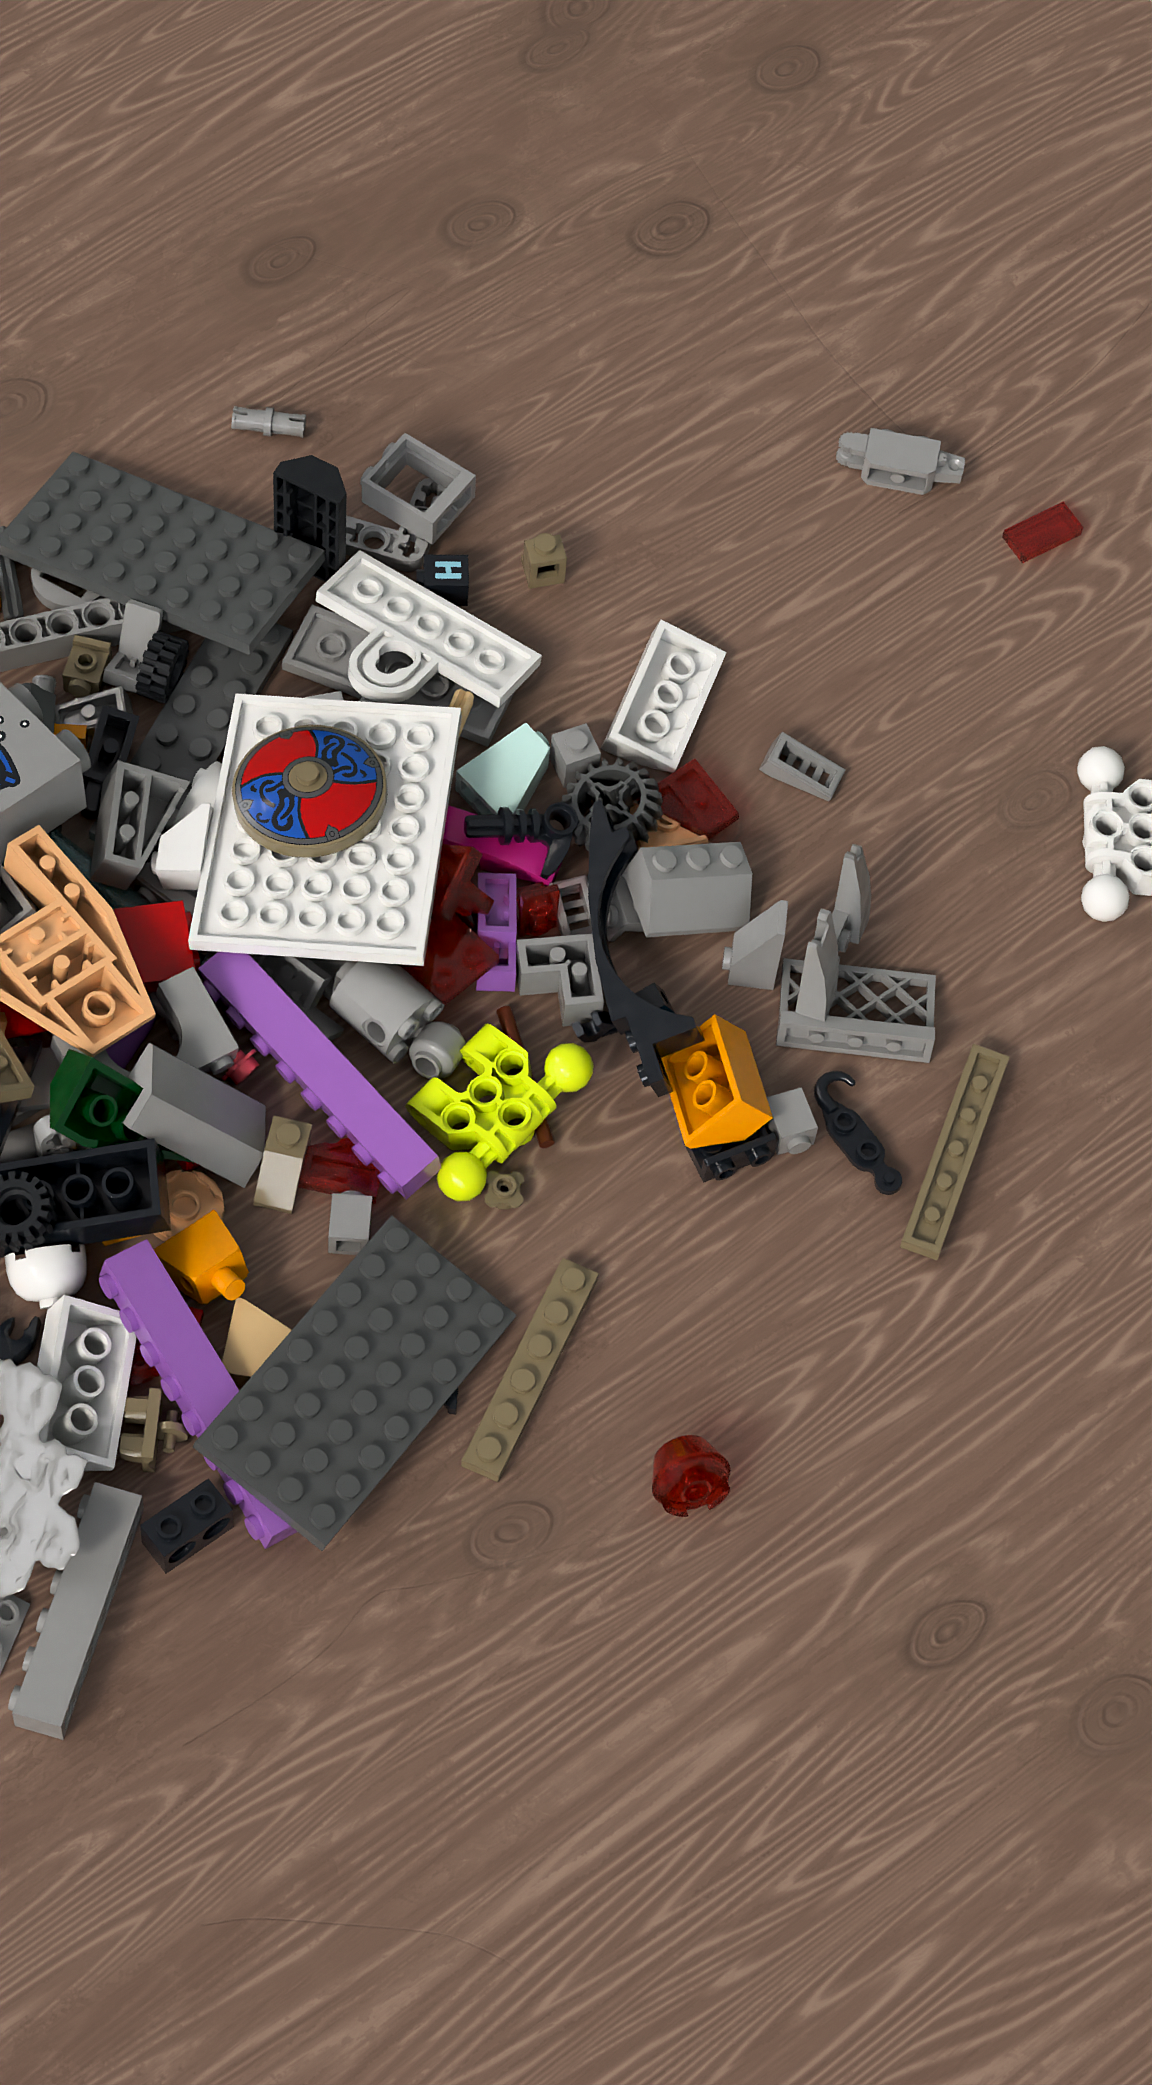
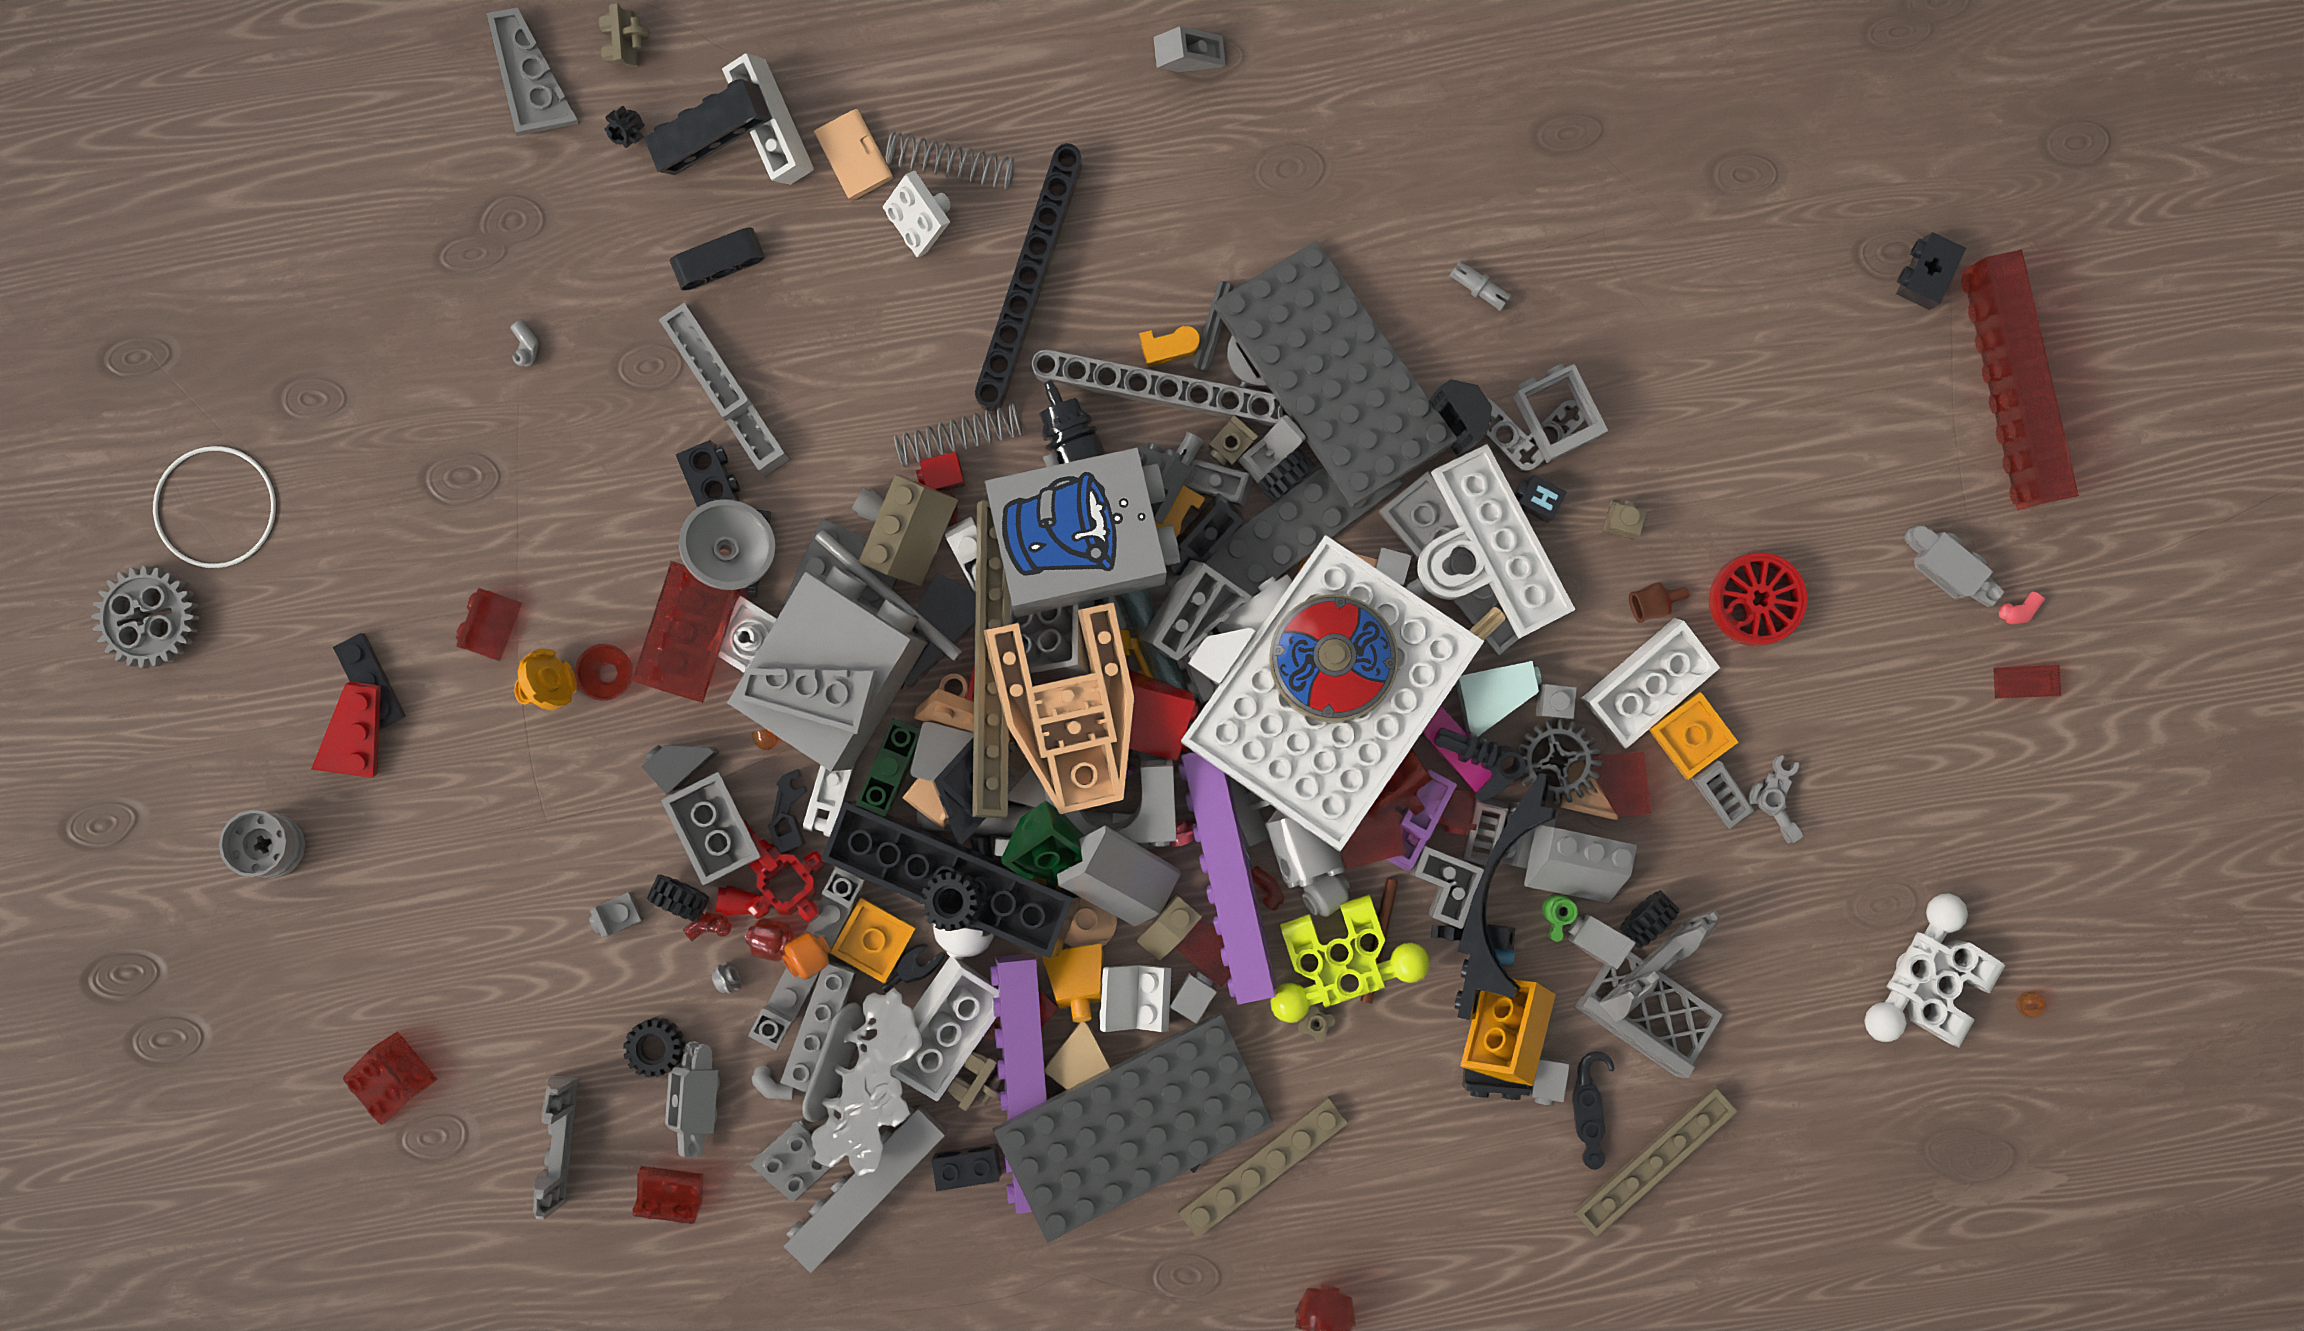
camera: 30 degrees right, 25 degrees up
none -> white bracket [1100,964,1171,1032]
none -> clear red arm [1251,866,1285,911]
none -> bright green piece [1541,894,1578,942]
none -> black tyre [1620,890,1680,948]
none -> copper piece [1629,582,1689,623]
none -> light orange plate [1649,692,1738,780]
none -> red piece [1709,552,1807,646]
none -> light grey piece [1749,755,1804,844]
none -> black brick [1896,232,1966,310]
none -> clear red brick [1961,249,2079,511]
none -> coral arm [1998,591,2045,625]

